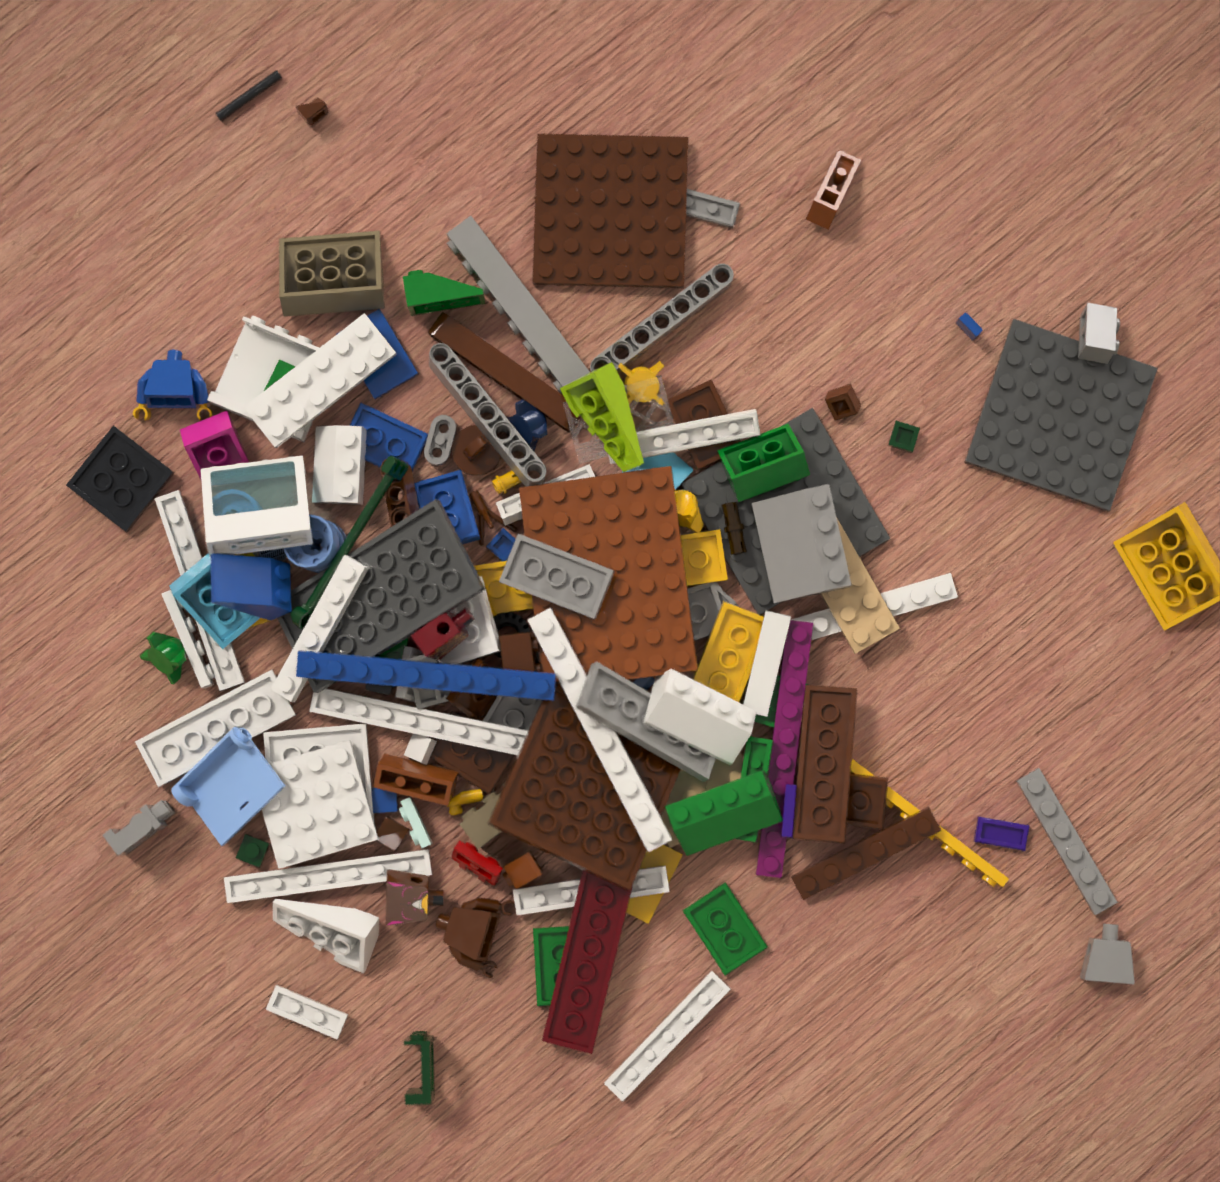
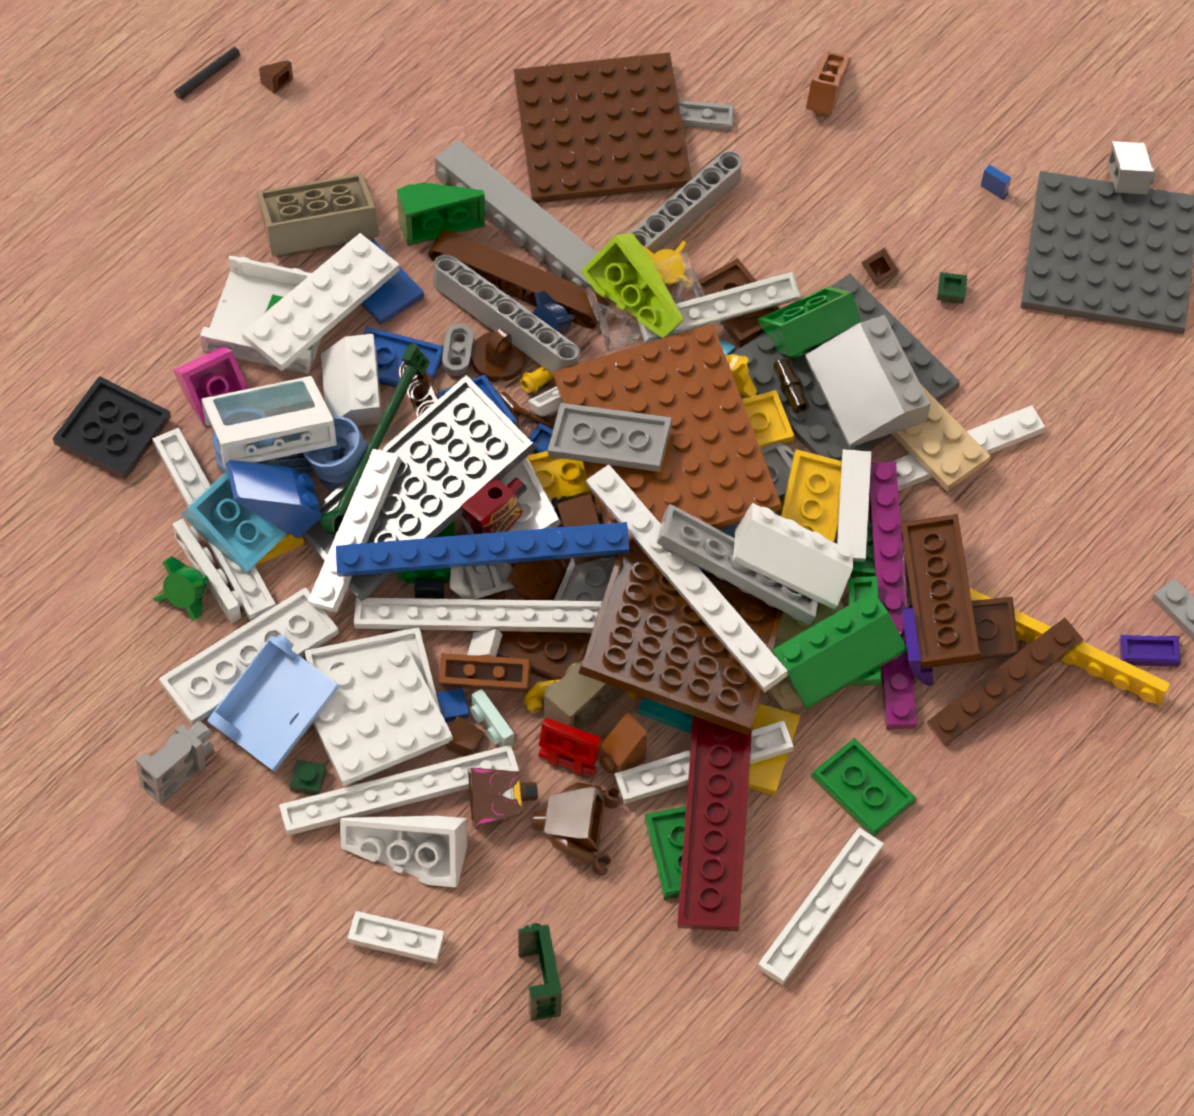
camera: 10 degrees left, 25 degrees down
blue torso [133,350,213,421] -> none

